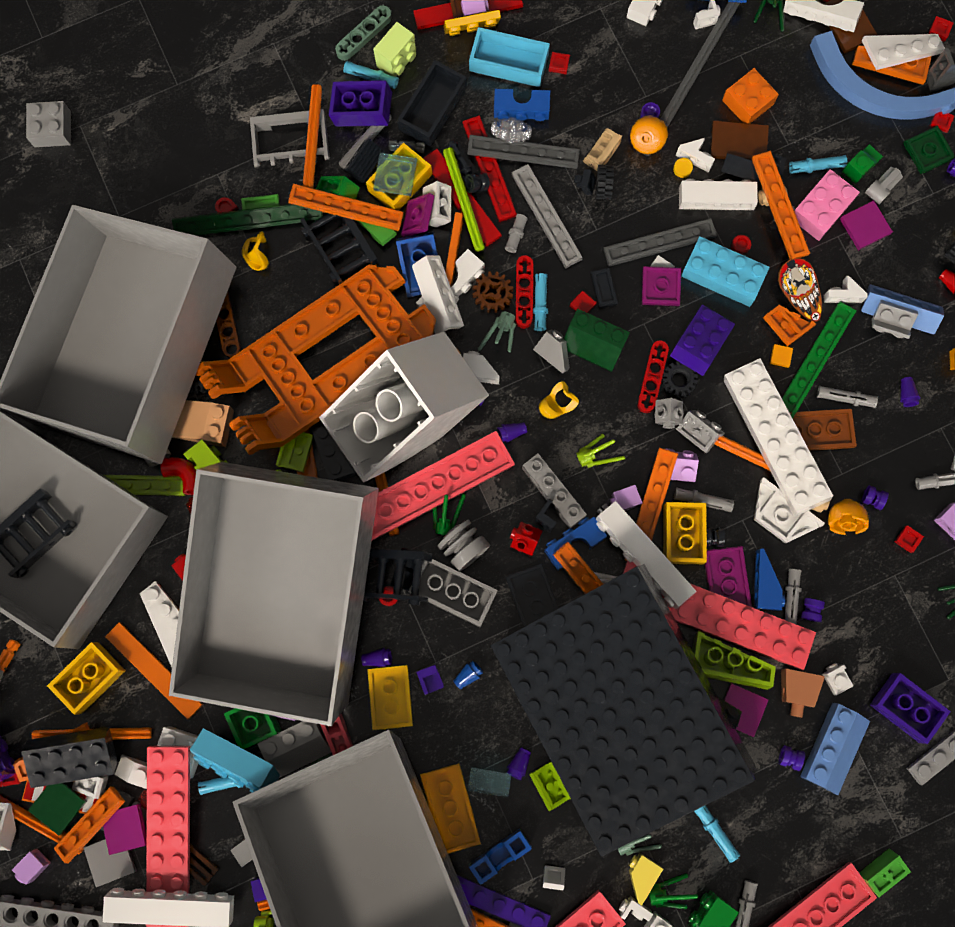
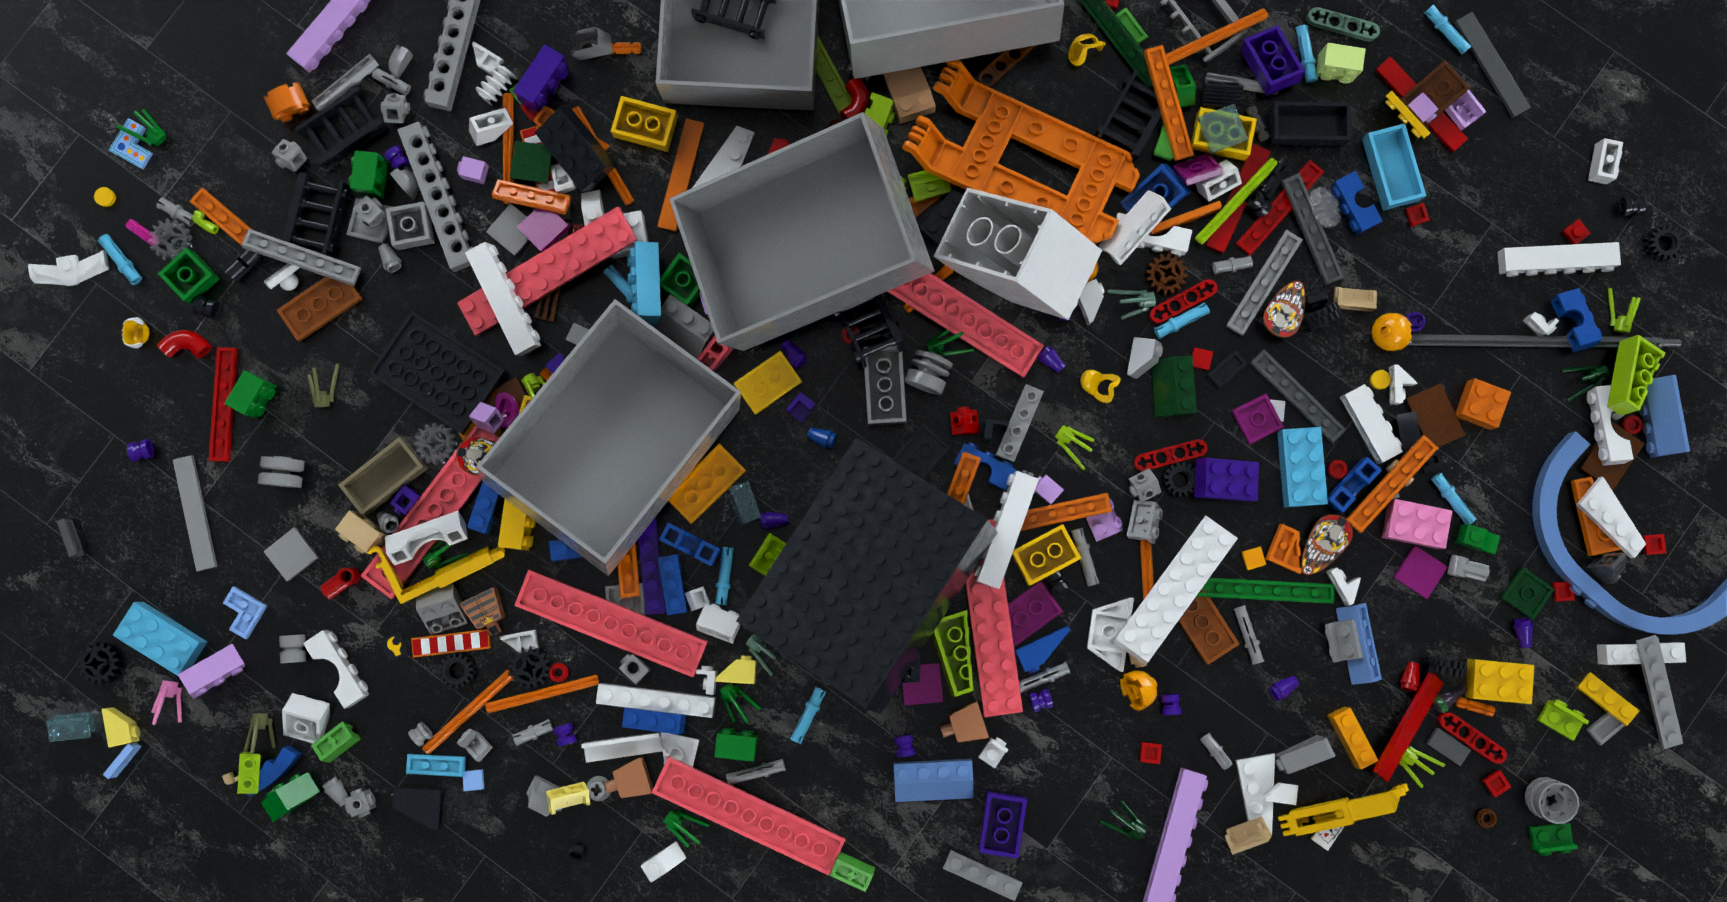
camera: 60 degrees right, 5 degrees up
none -> blue arch [658,554,689,615]
none -> white brick [696,603,741,644]
none -> medium azure pin [715,547,734,606]
none -> shield [1263,281,1306,338]
none -> blue arch [1327,457,1382,514]

